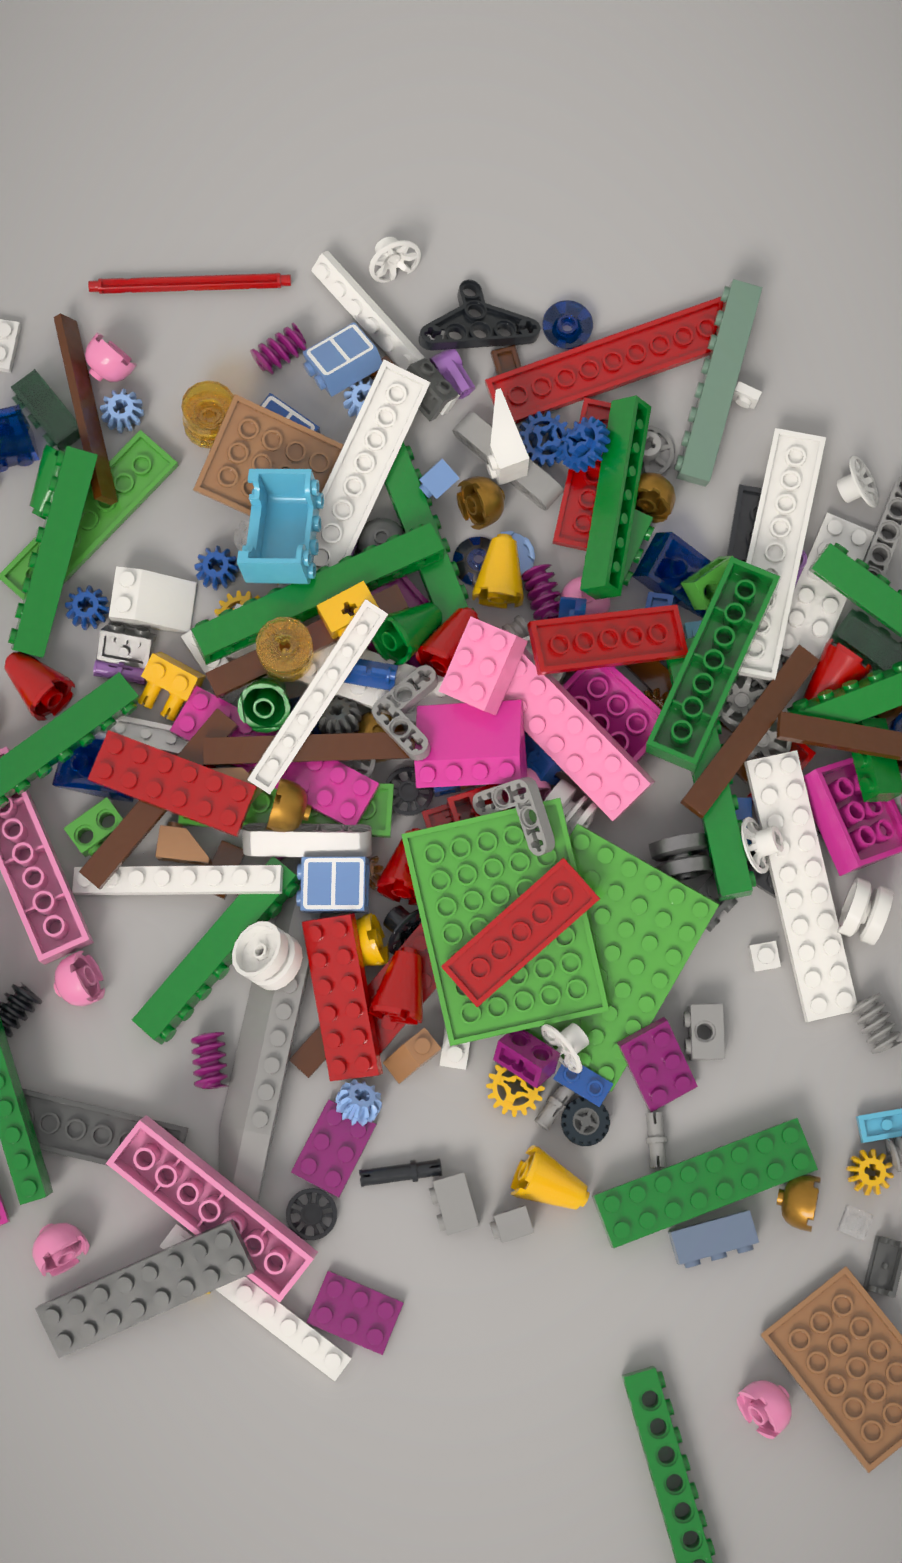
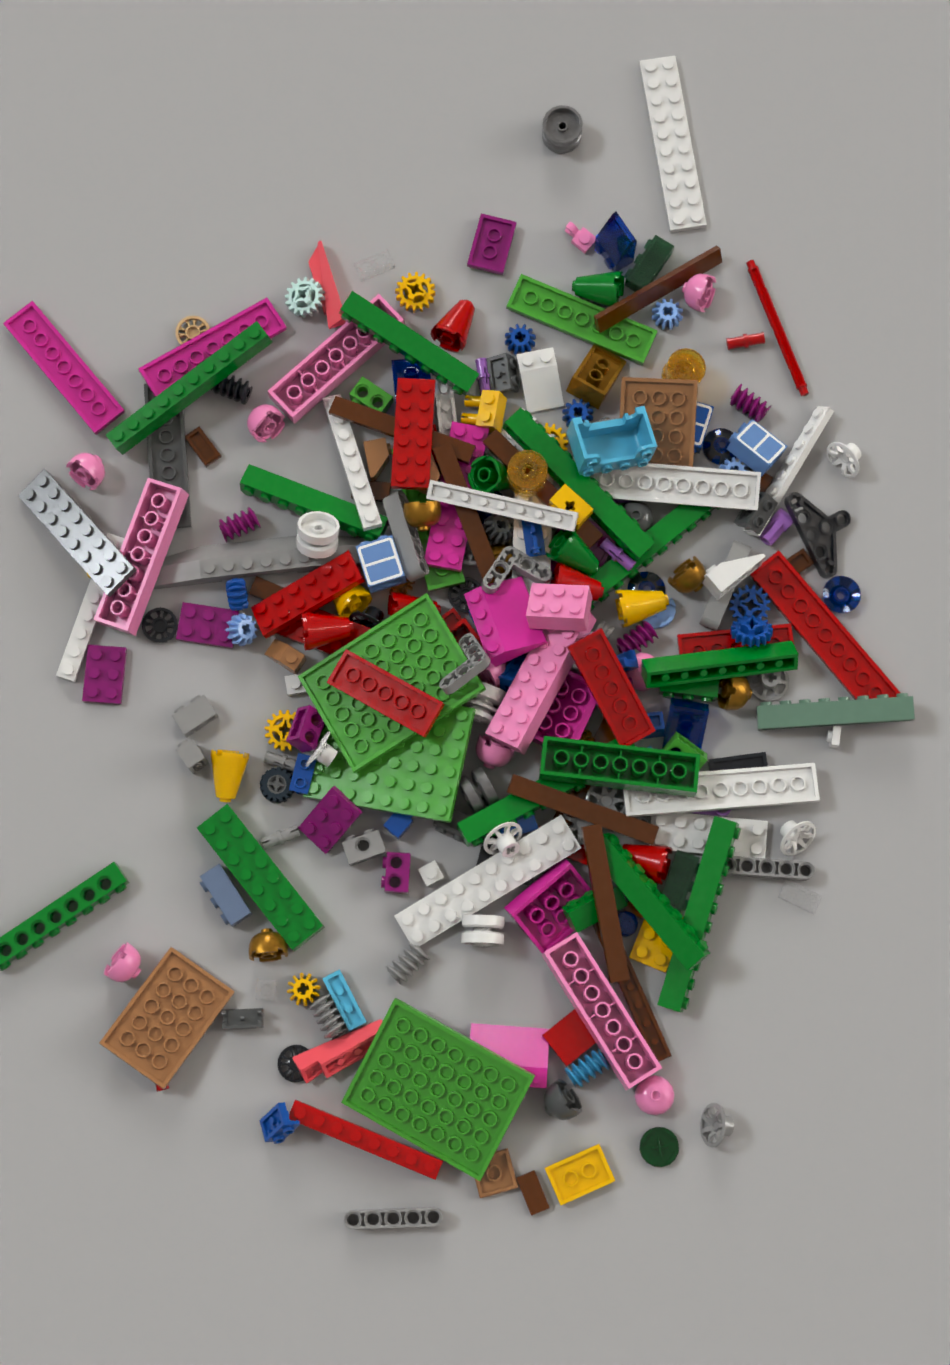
camera: 75 degrees right, 0 degrees up
green brick [8,446,98,658] -> none
black pin [359,1158,442,1187] -> none
medium blue slope [419,458,460,499] -> none
none -> reddish brown tile [185,426,221,468]
none -> blue gear [226,578,249,611]
none -> magenta brick [381,852,411,894]
none -> blue brick [383,813,414,840]
none -> bright pink cylinder [476,735,515,769]
none -> pearl gold slope [566,344,627,409]
none -> medium lavender pin [600,538,636,572]
none -> dish [702,428,737,465]
none -> red pin [726,332,765,350]

